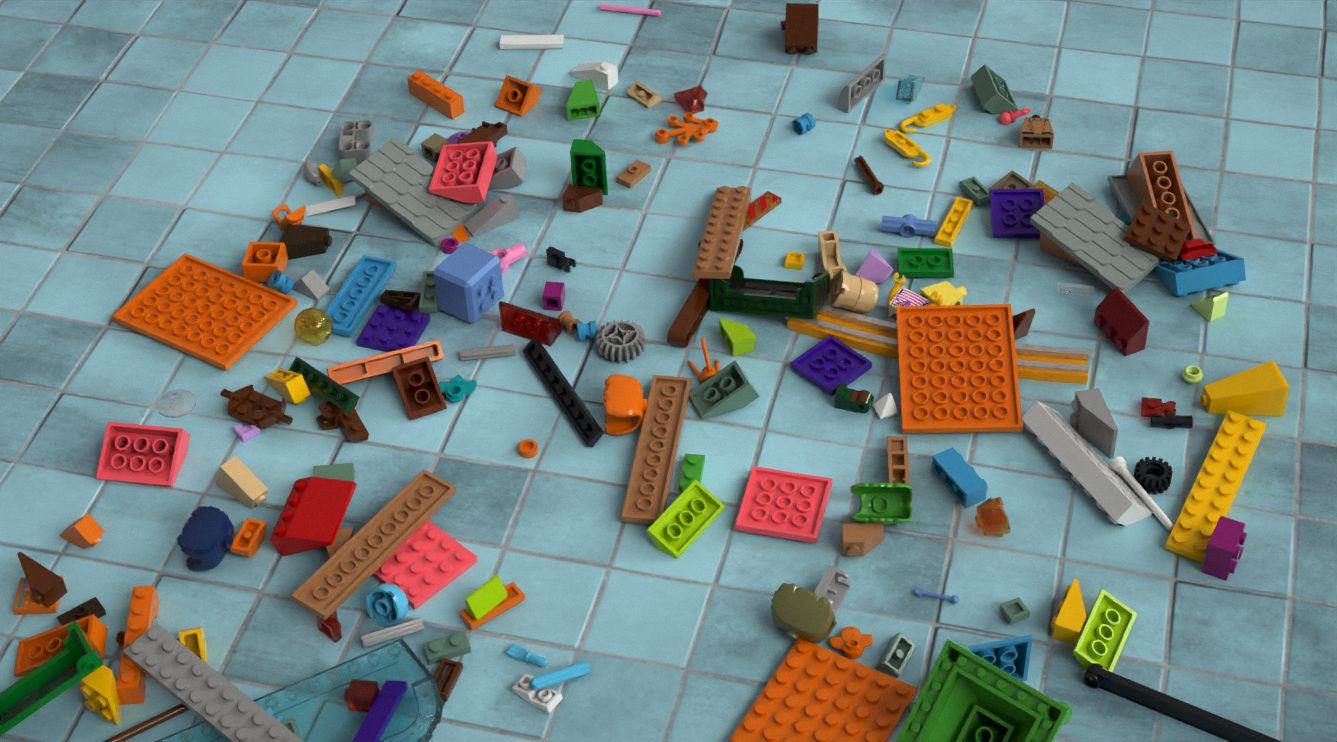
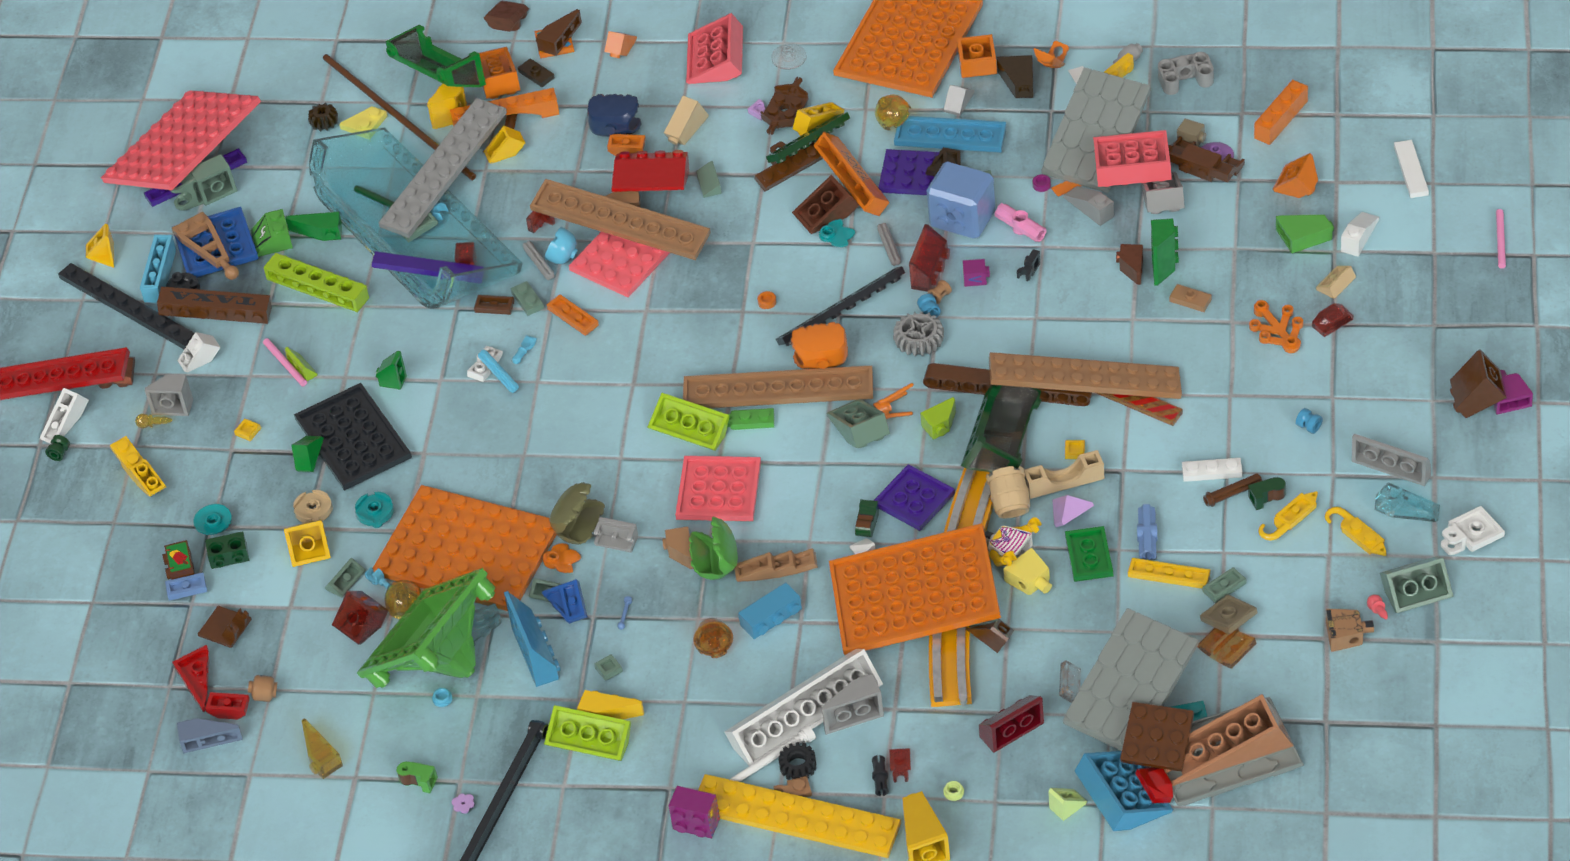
camera: 85 degrees right, 5 degrees up
dark azure wheel [268,270,294,295] -> none
sand green slope [332,158,356,181] -> none
lime slope [465,575,508,620] -> none
dark purple plate [989,189,1045,238] -> none
none -> blue wing [542,579,588,624]
none -> medium nougat plate [773,776,812,797]
none -> white plate [1182,458,1242,482]
none -> dark green leg [1248,477,1286,510]
none -> white plate [1440,506,1505,555]

